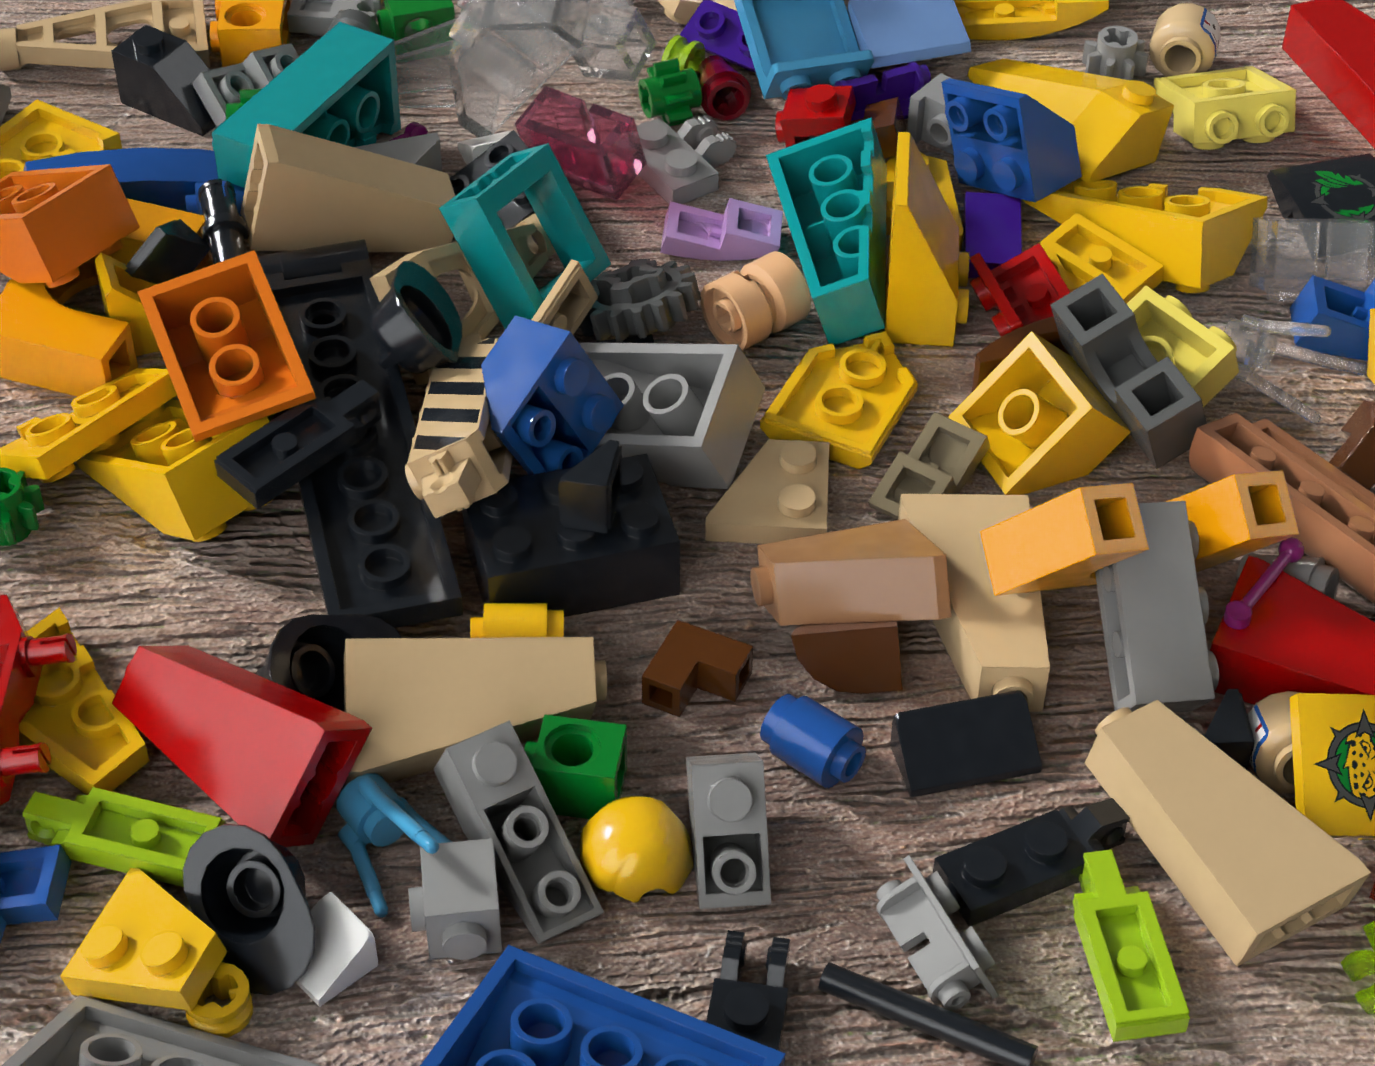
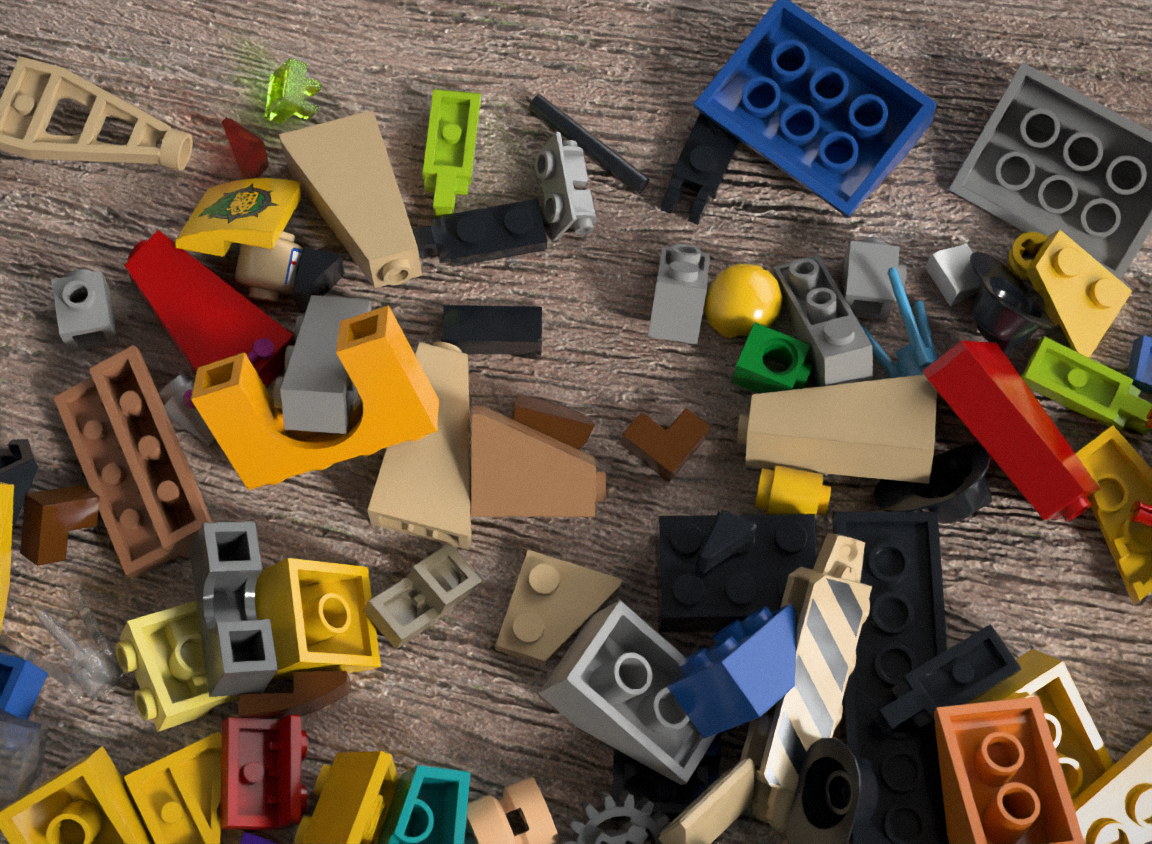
camera: 170 degrees left, 25 degrees up
yellow tile [760,331,918,469] -> none
blue brick [760,694,866,788] -> none

